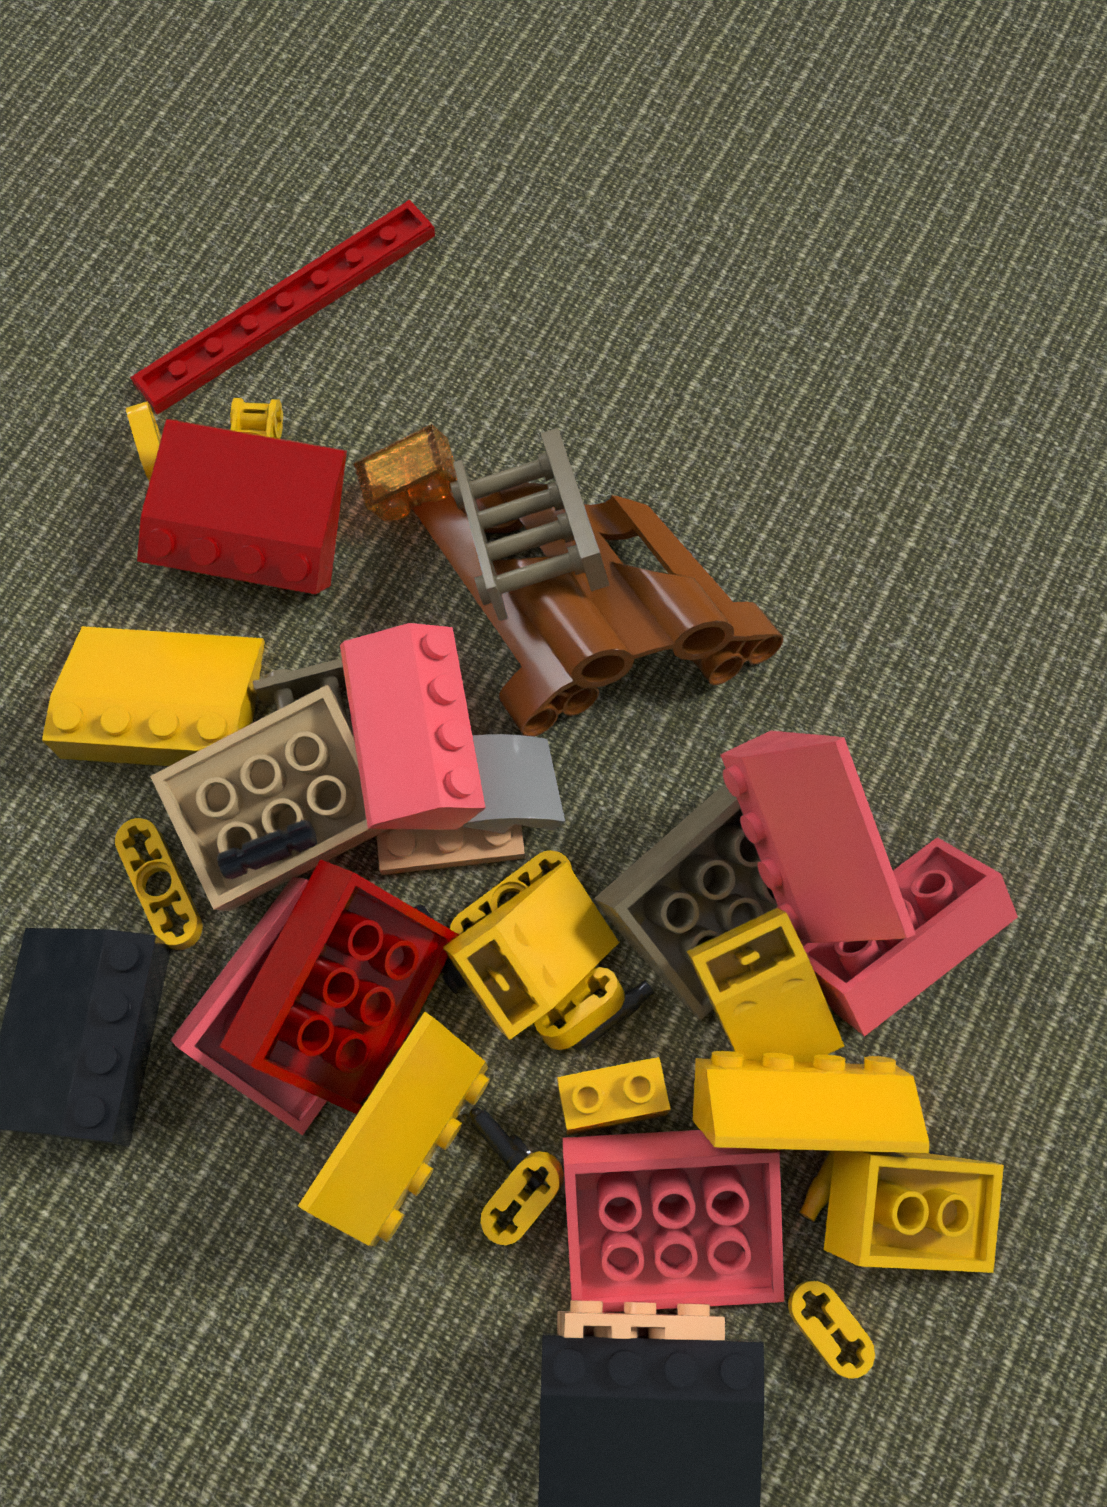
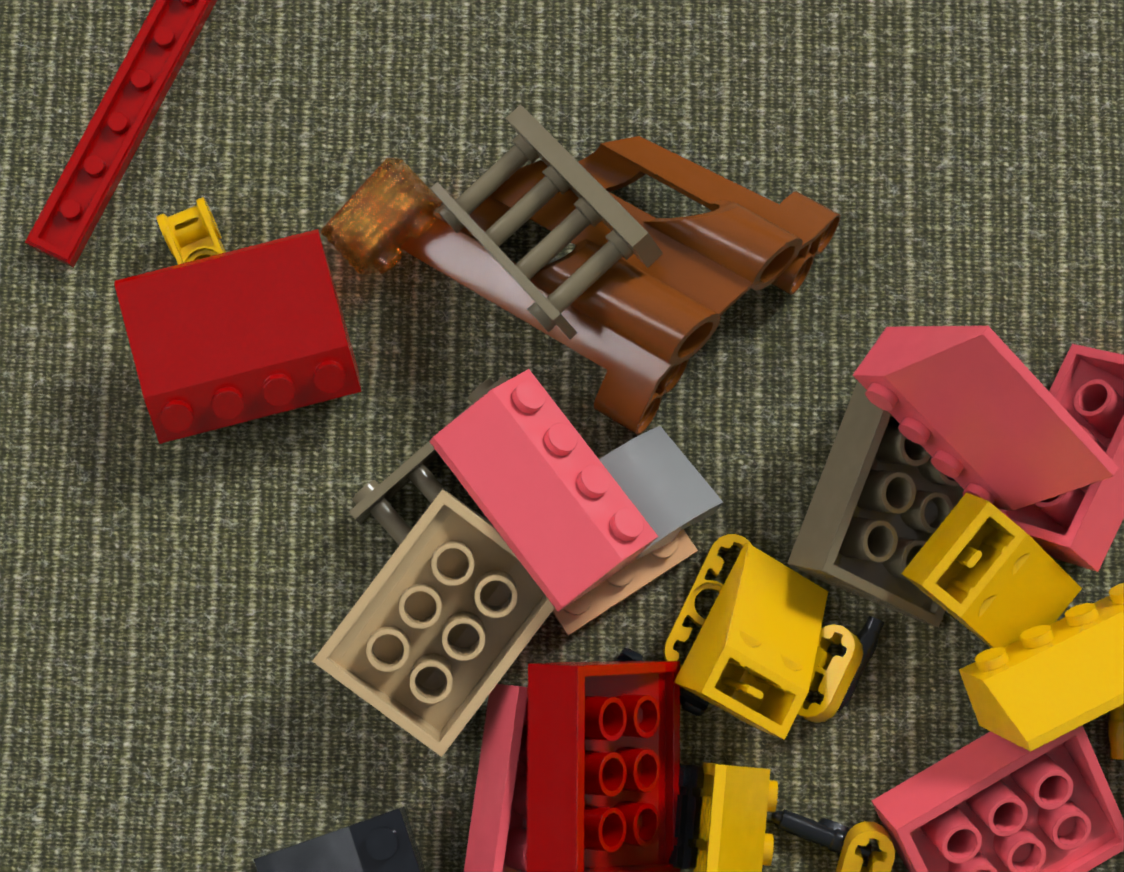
camera: 30 degrees left, 10 degrees up
yellow slope [42,626,265,766] -> none
yellow beam [115,818,203,950] -> none
yellow beam [126,401,161,482] -> none
black axle [217,820,317,879] -> none
yellow brick [557,1057,670,1135] -> none

